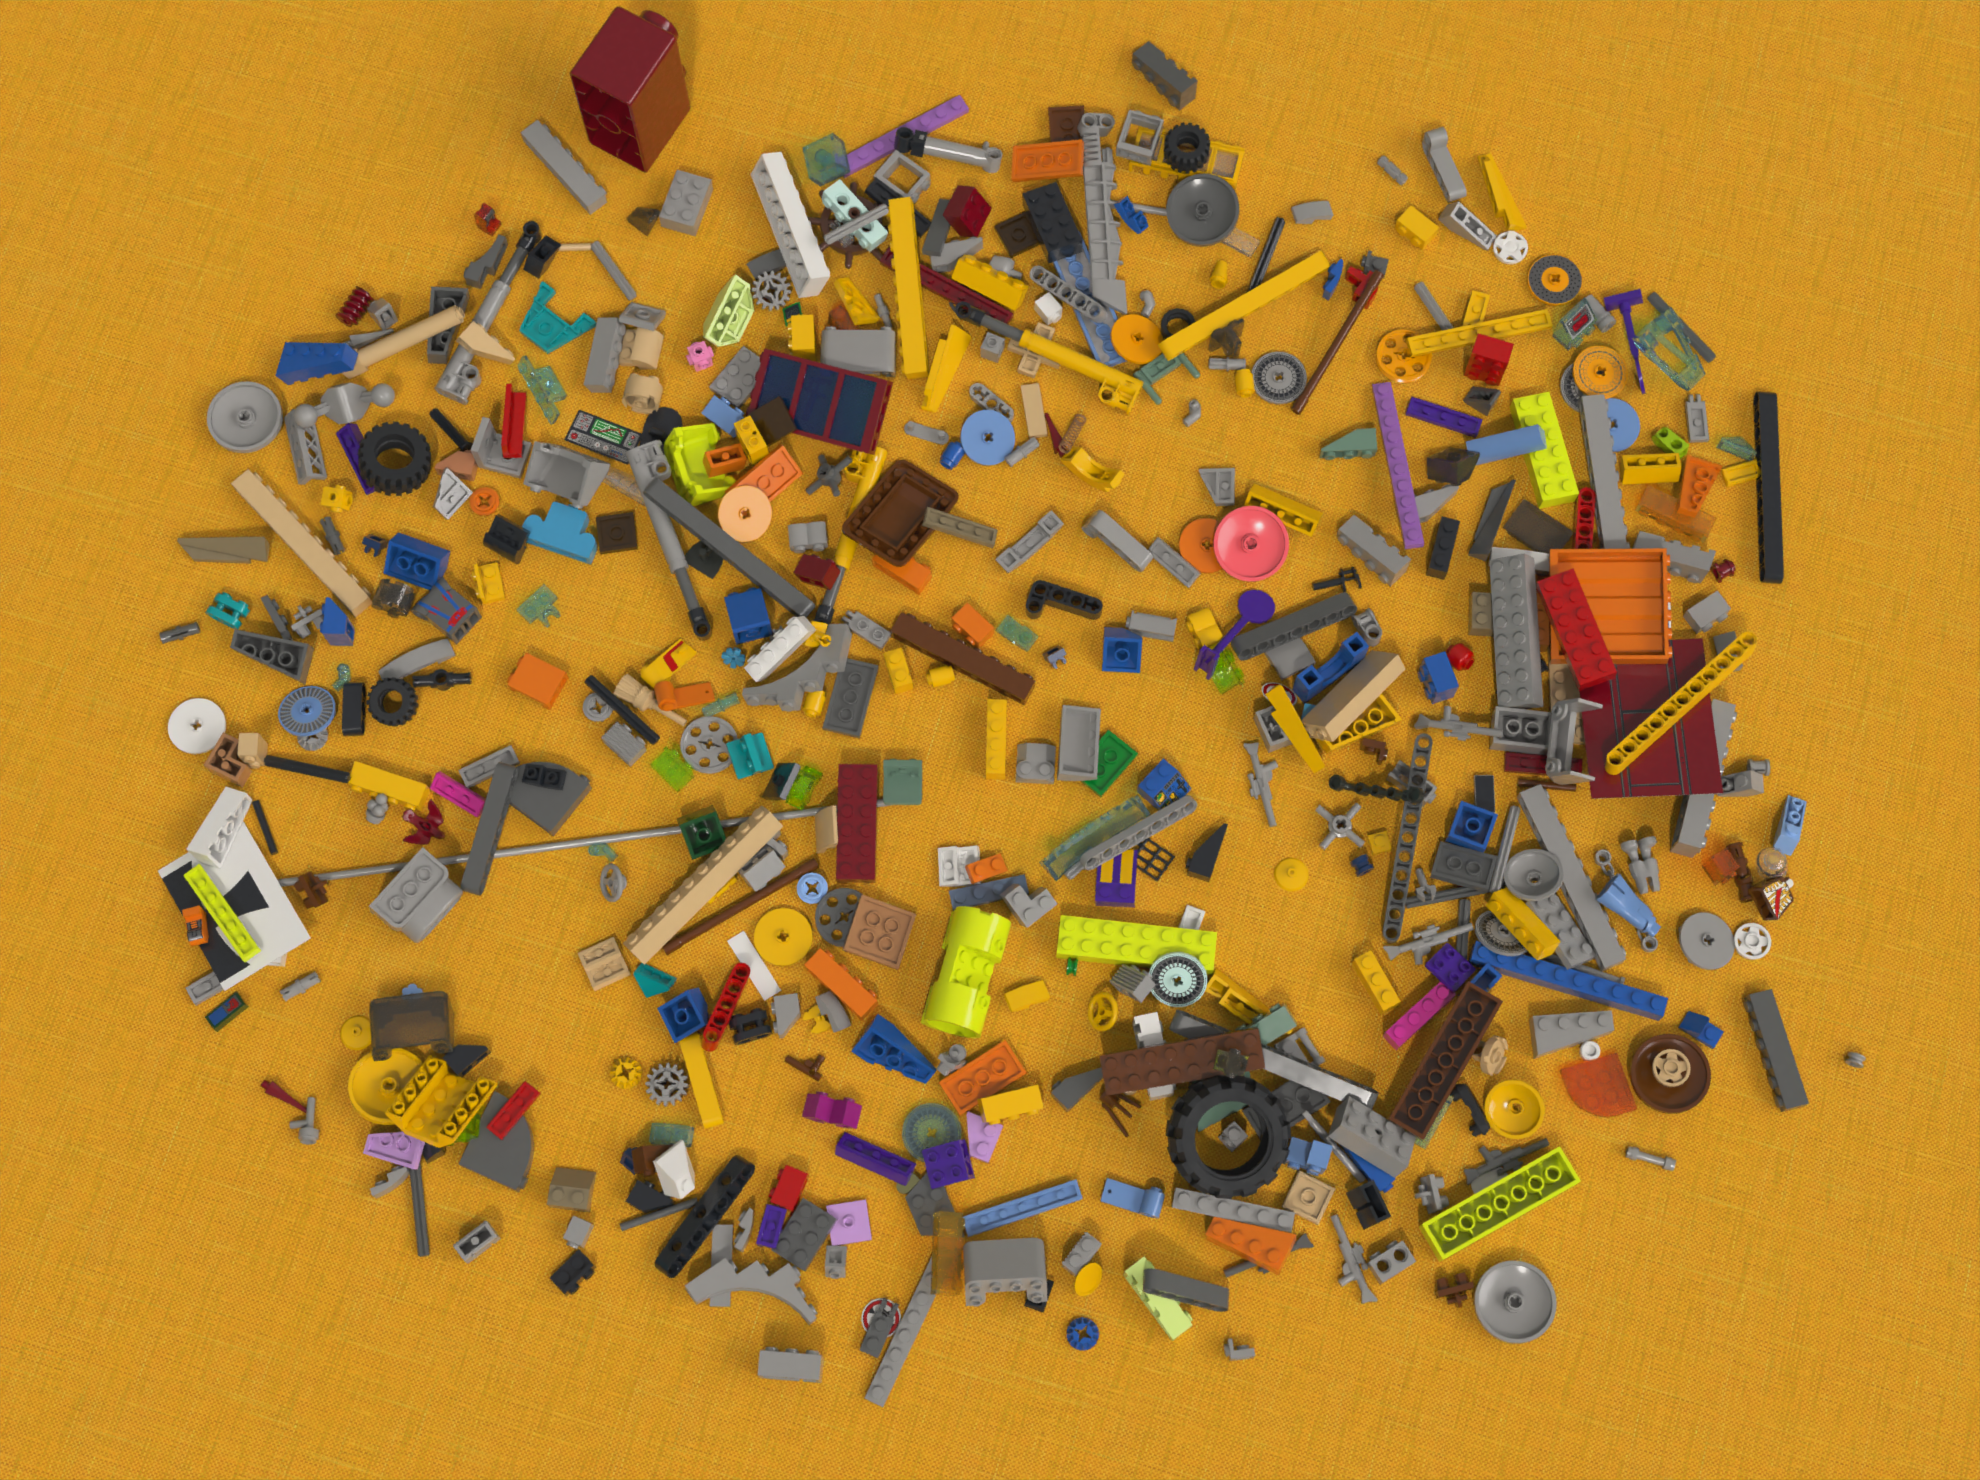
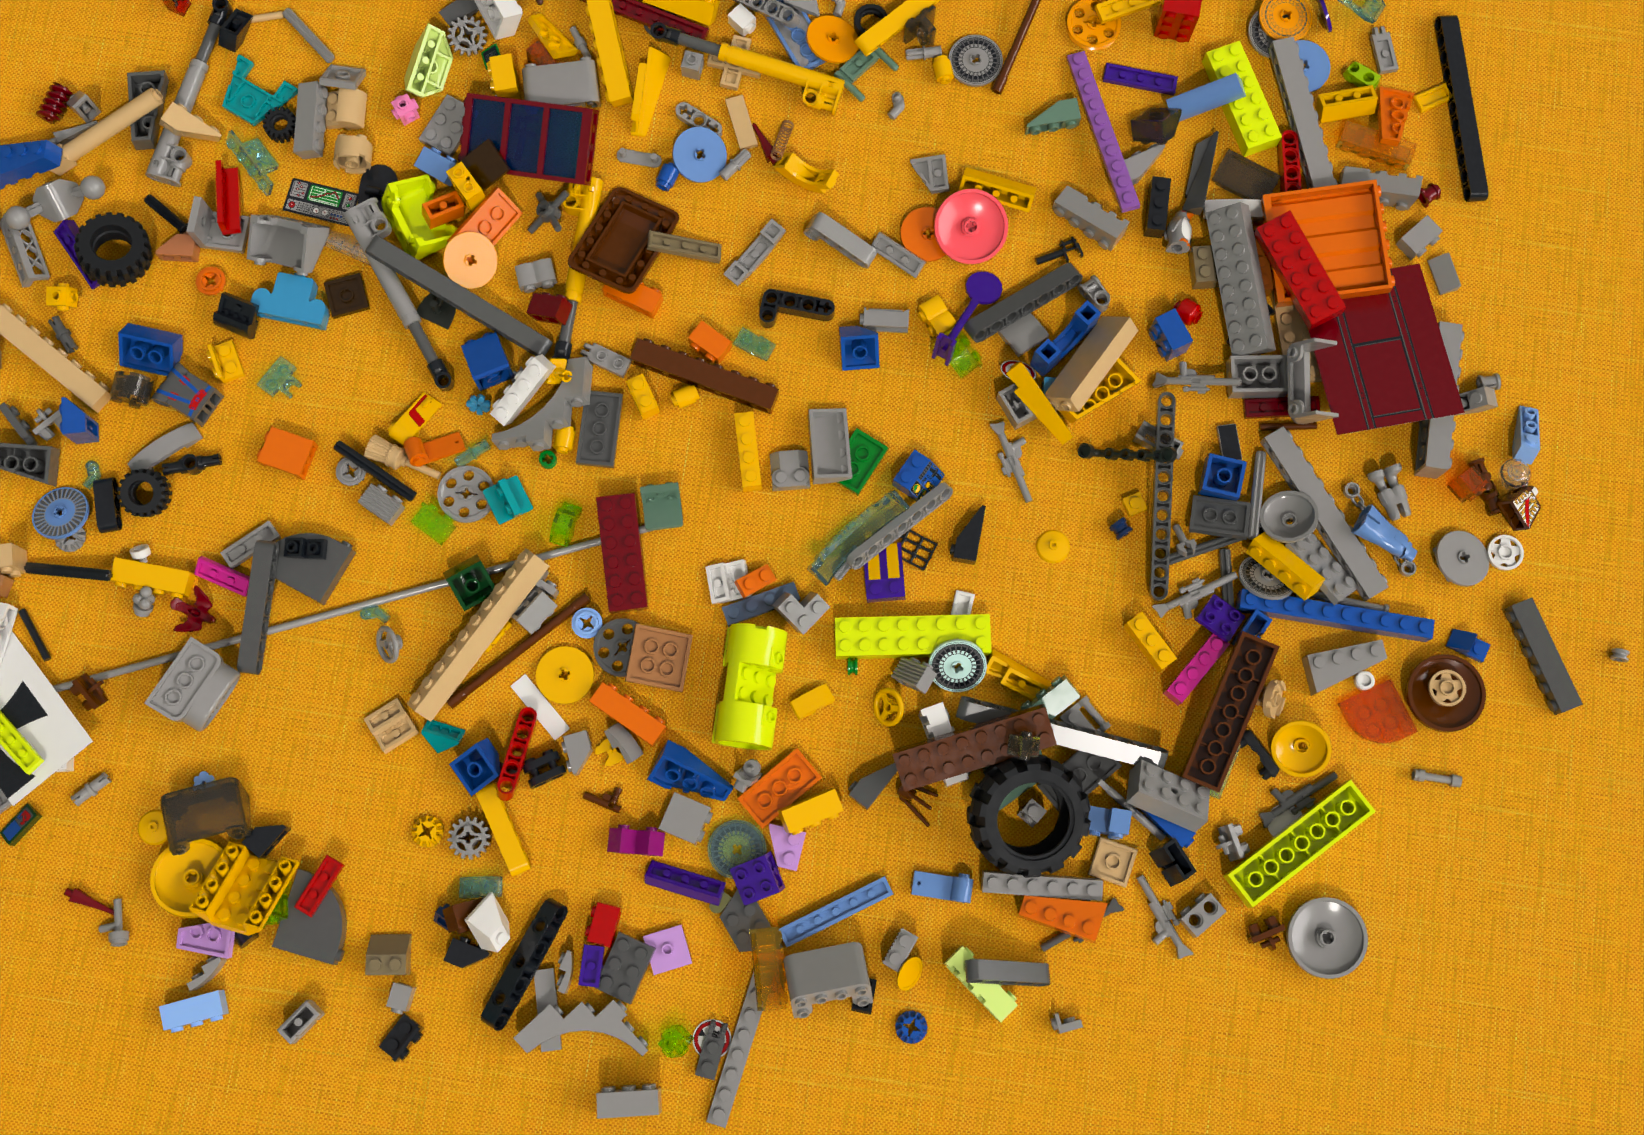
camera: 10 degrees left, 5 degrees up
dark blue tile [362,534,388,557] -> none
dark grey axle [409,1163,430,1257] -> none
light grey wing [433,468,473,520] -> none
dark grey slope [464,234,508,289] -> none
dark grey bar [620,1197,698,1231] -> none
black plate [762,763,801,800] -> none
tan slope [815,805,838,853] -> none
light grey bracket [825,1245,847,1279] -> none
tile [1042,645,1067,669] -> none
light grey bar [1315,803,1365,850] -> none
reddish brown bracket [1360,738,1388,765] -> none
dark grey slope [1463,387,1501,416] -> none
yellow beam [1605,631,1757,775] -> none
clear light blue slope [1716,436,1757,461] -> none
none -> white tile [130,544,151,563]
none -> light blue brick [159,990,229,1033]
none -> black tyre [262,106,296,143]
none -> green bush [539,450,557,469]
none -> light grey piece [658,792,713,845]
none -> clear neon green brick [658,1024,694,1058]
none -> light grey animal [1164,210,1194,254]

